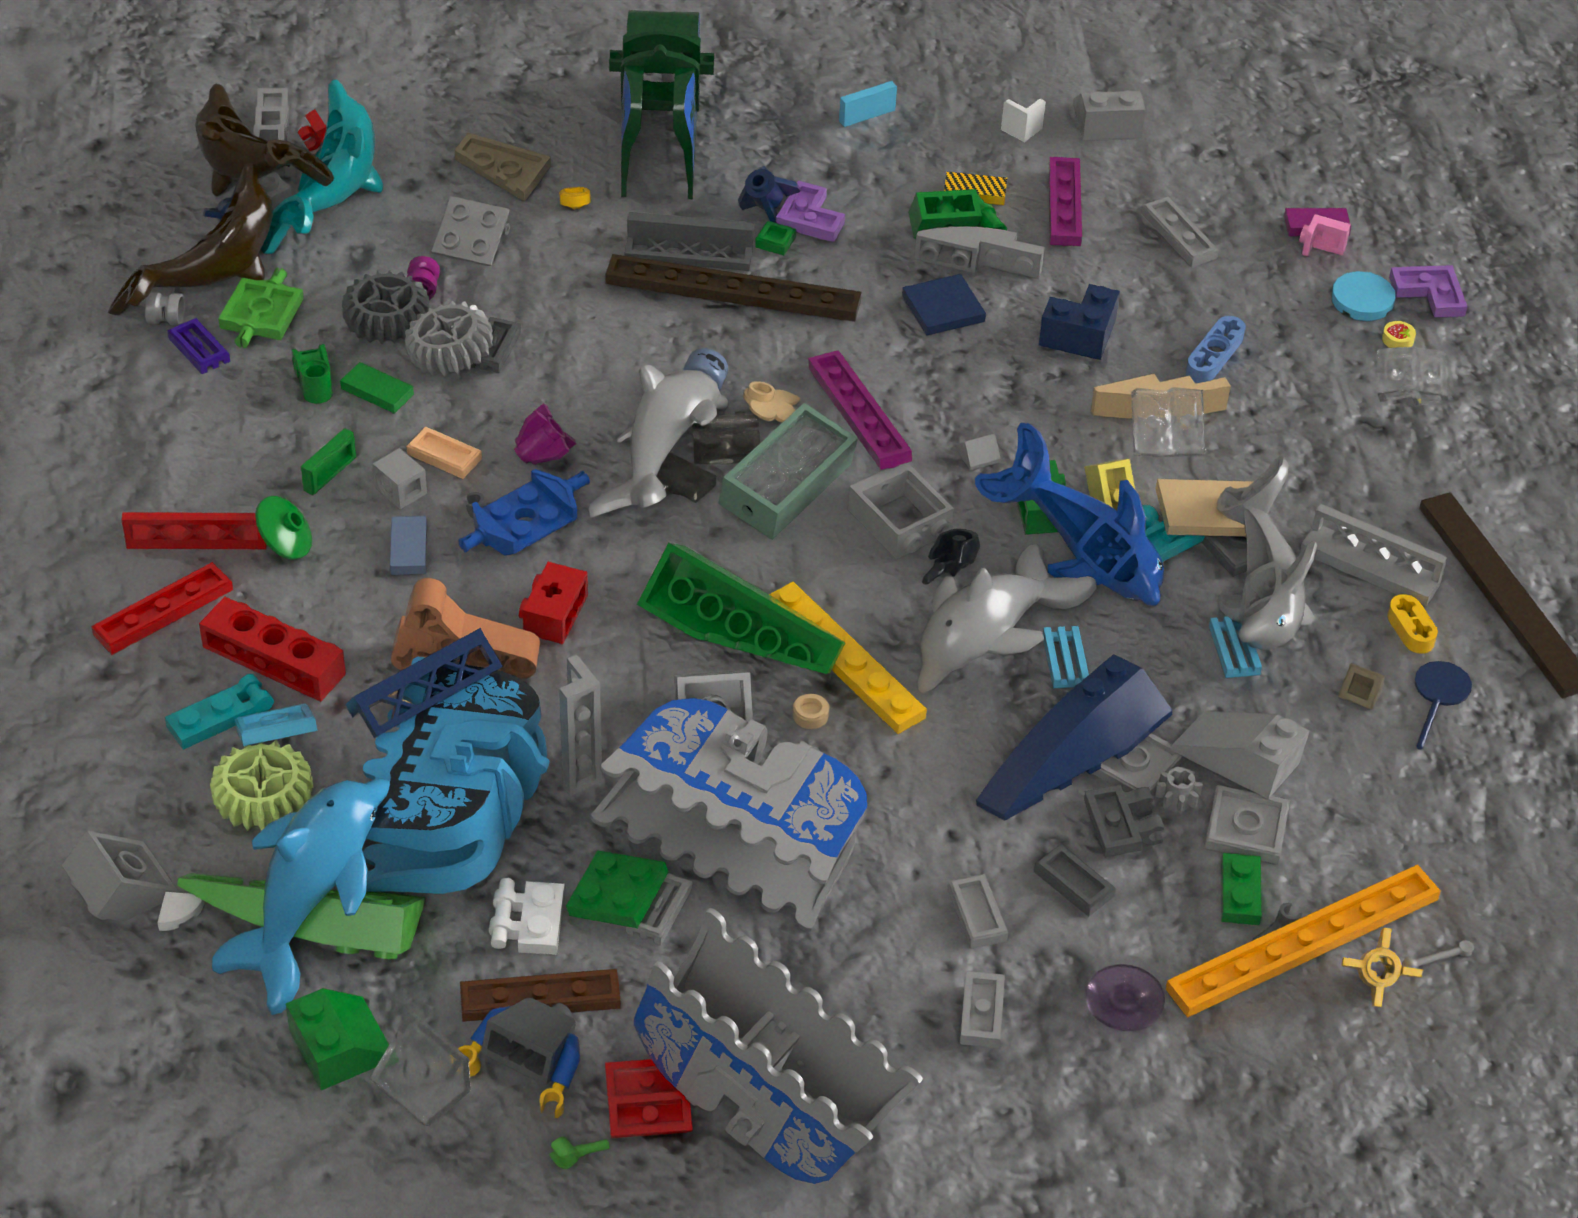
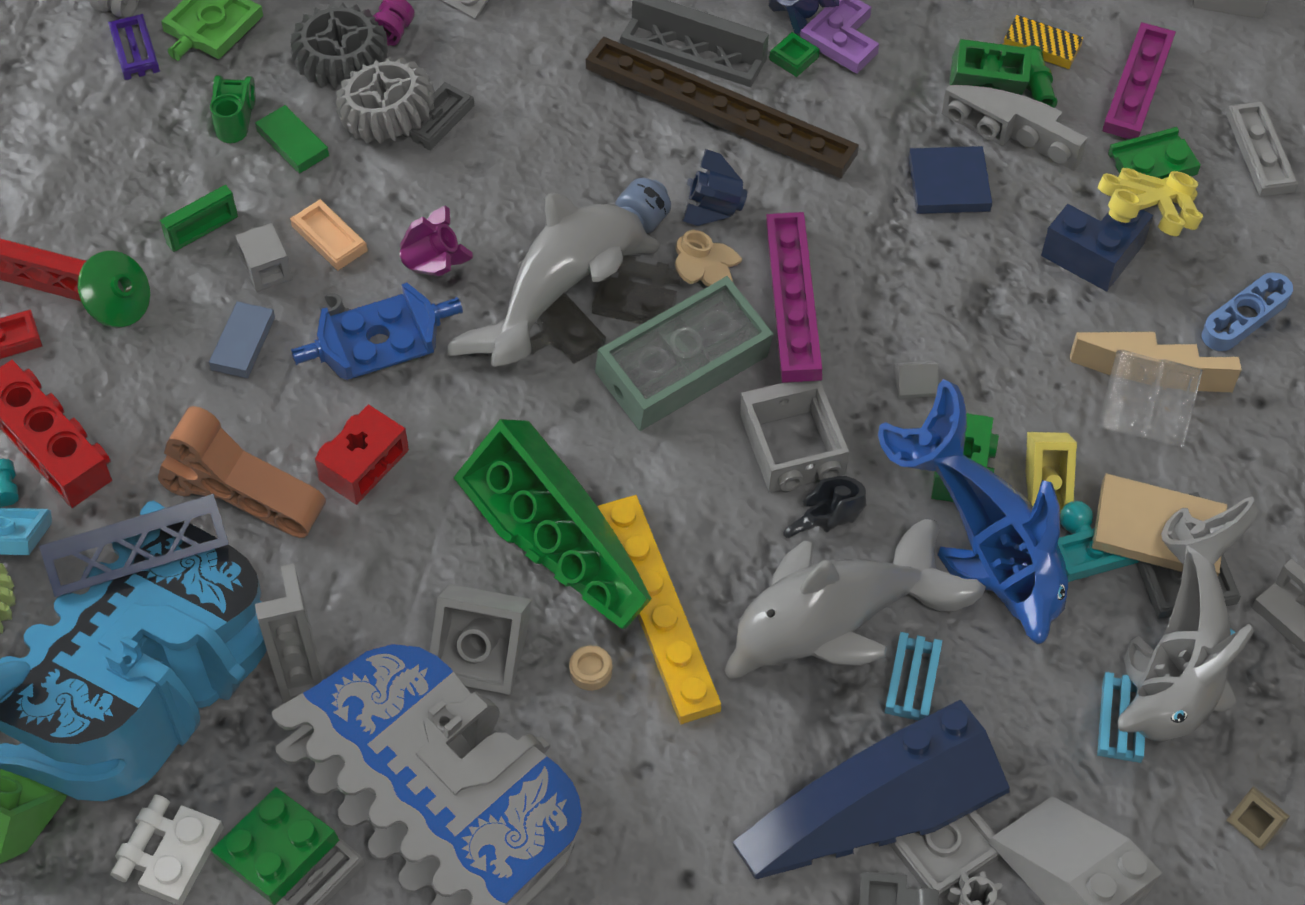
camera: 20 degrees right, 10 degrees up
none -> dark blue brick [682,149,747,226]
none -> light yellow plant [1098,168,1203,236]
none -> green plate [1108,127,1201,179]

